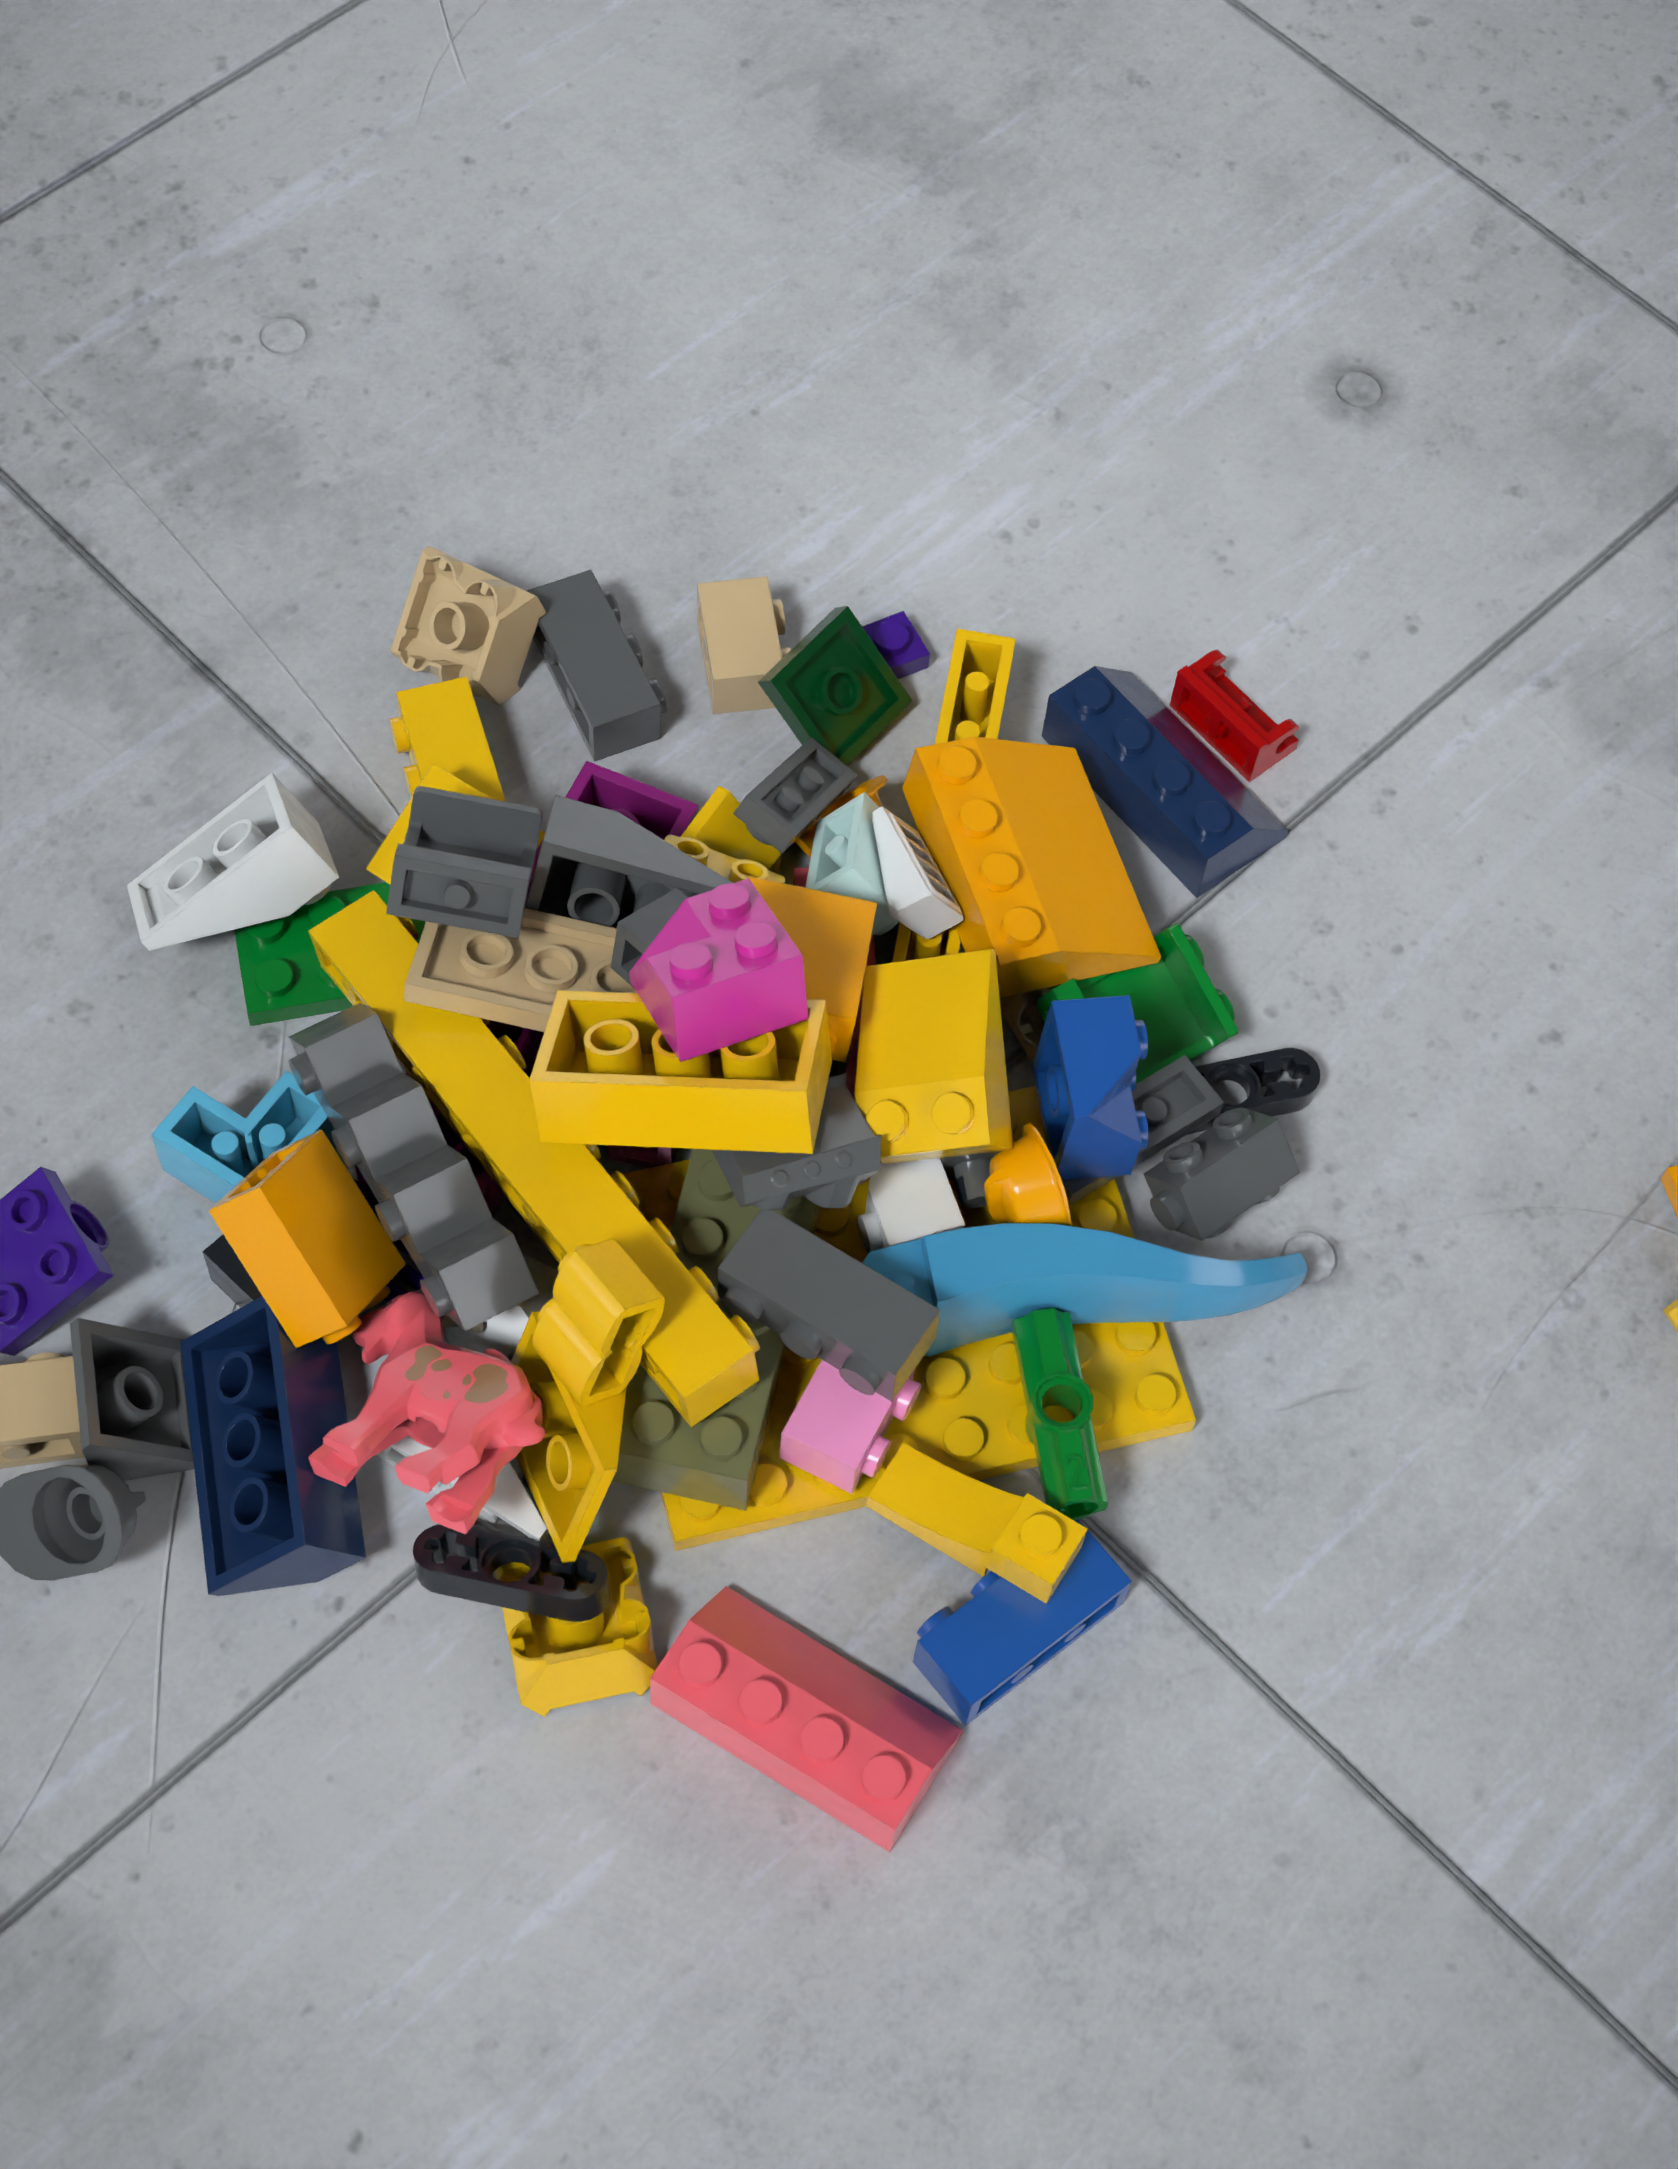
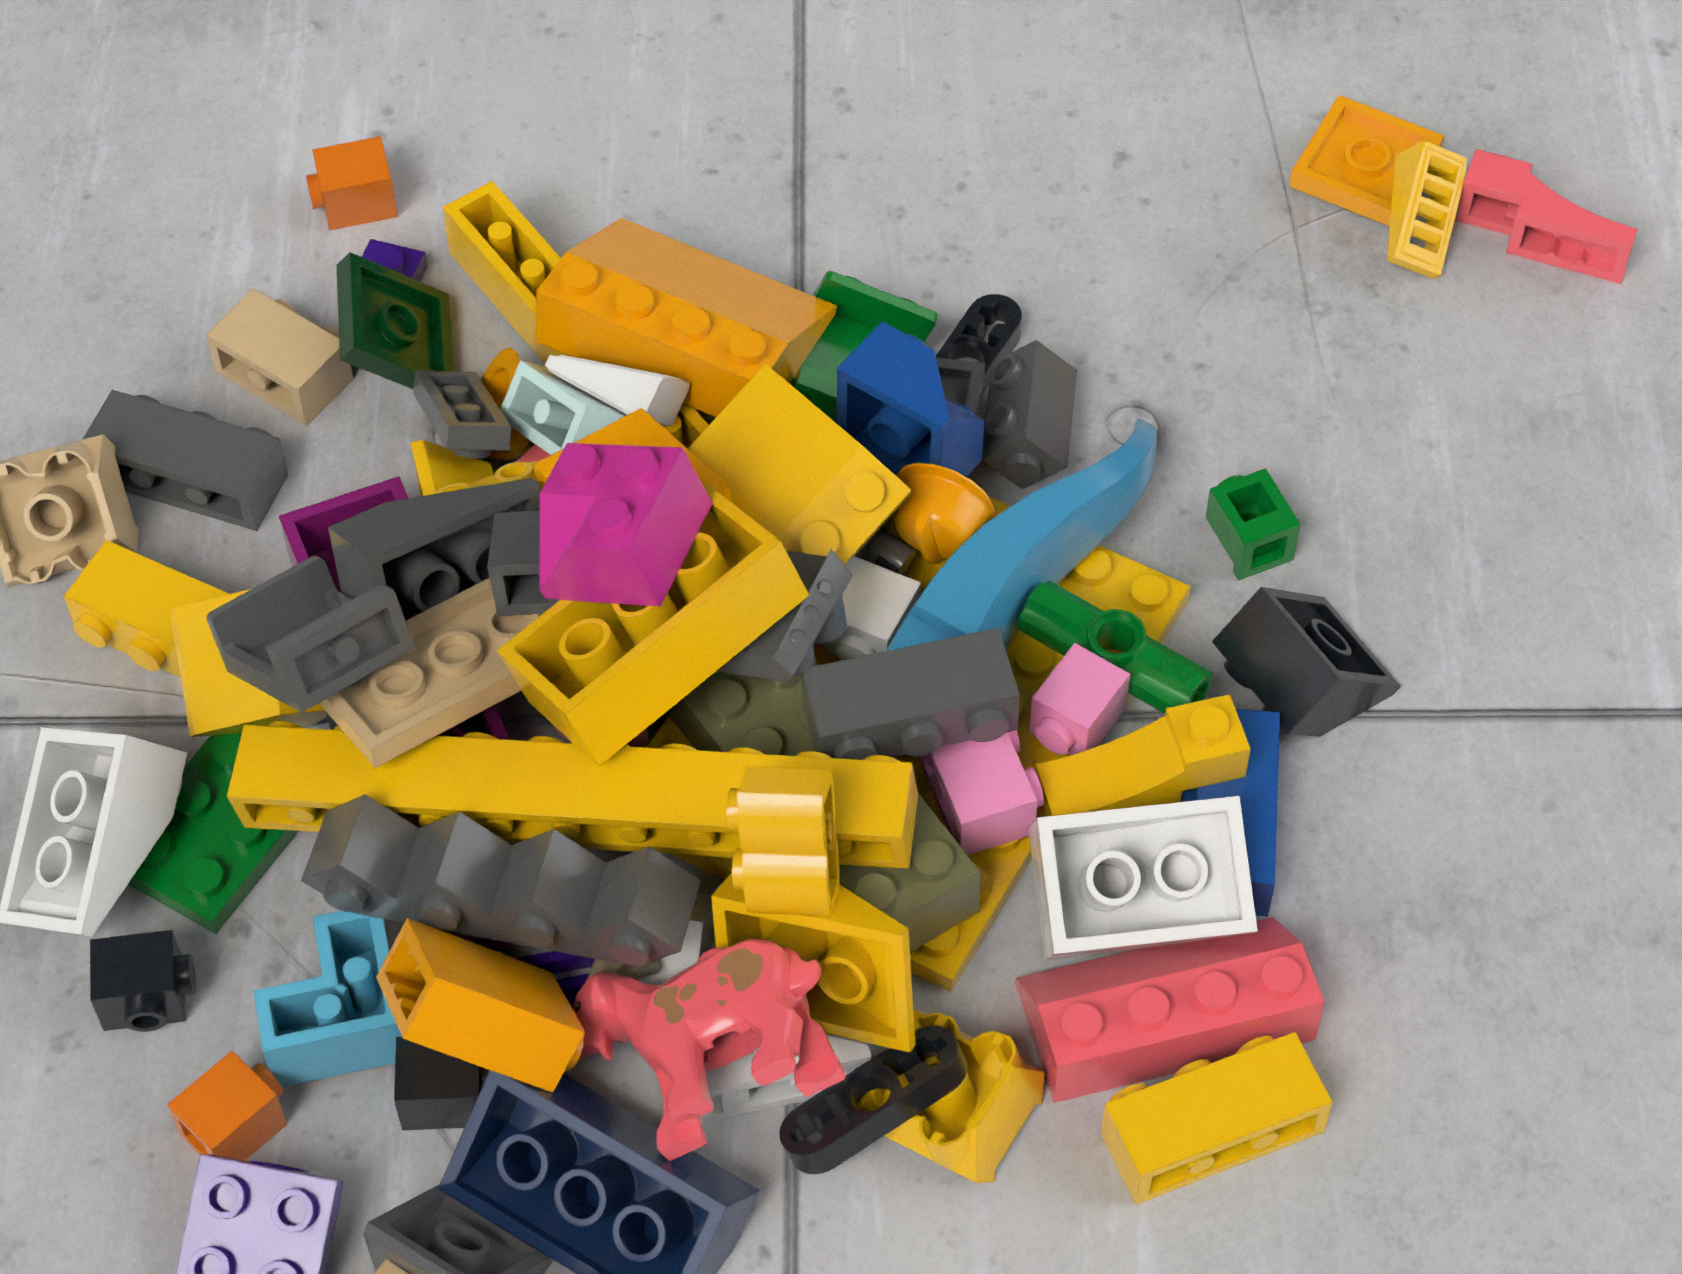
camera: 40 degrees left, 5 degrees down
dark blue slope [1041,666,1288,898] -> none
red hinge [1169,649,1300,783] -> none
none -> black brick [90,930,196,1032]
none -> orange brick [167,1050,287,1161]
none -> orange brick [306,136,398,230]
none -> white slope [1028,796,1258,960]
none -> bright pink brick [1029,643,1130,755]
none -> yellow brick [1100,1032,1333,1205]
none -> green brick [1206,468,1301,581]
none -> black slope [1212,587,1401,737]

